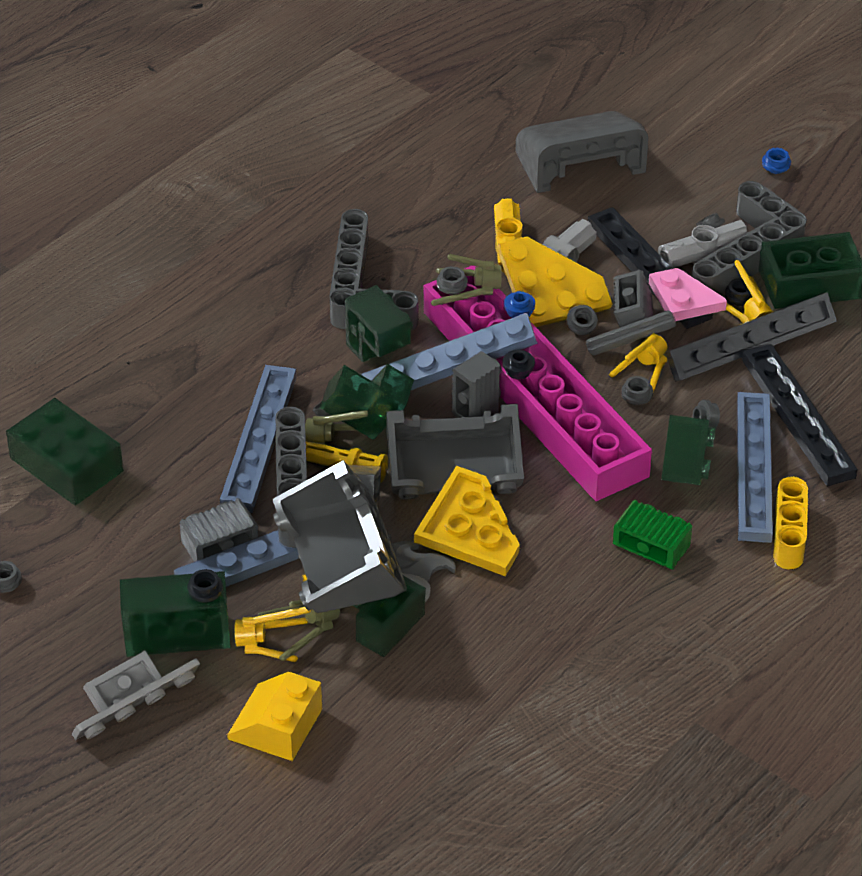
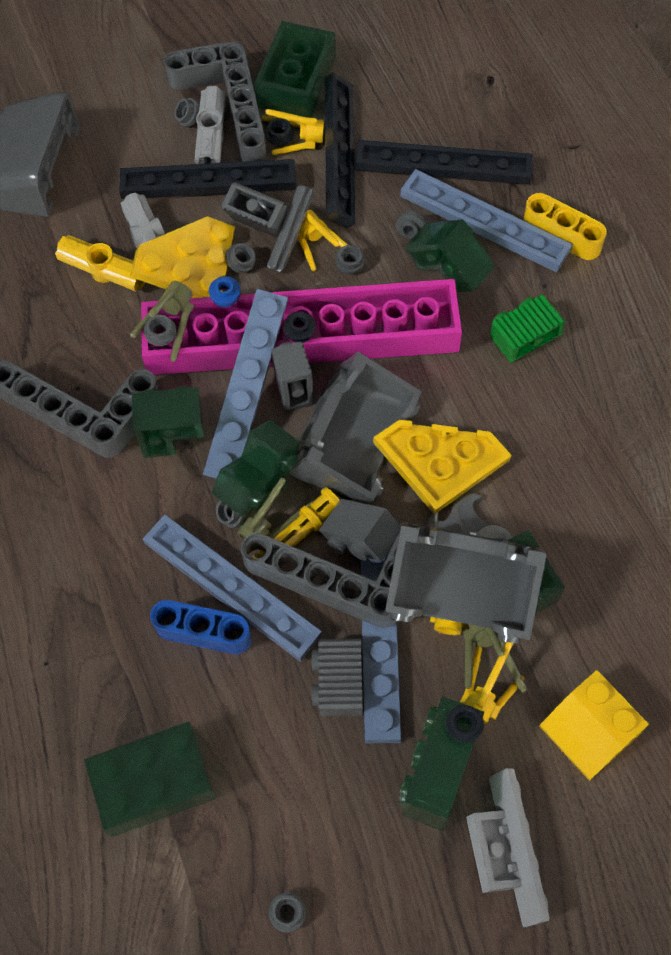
camera: 60 degrees left, 20 degrees up
bright pink wing [649,268,727,321] -> none
blue plate [762,148,791,174] -> none
none -> blue beam [150,600,252,654]

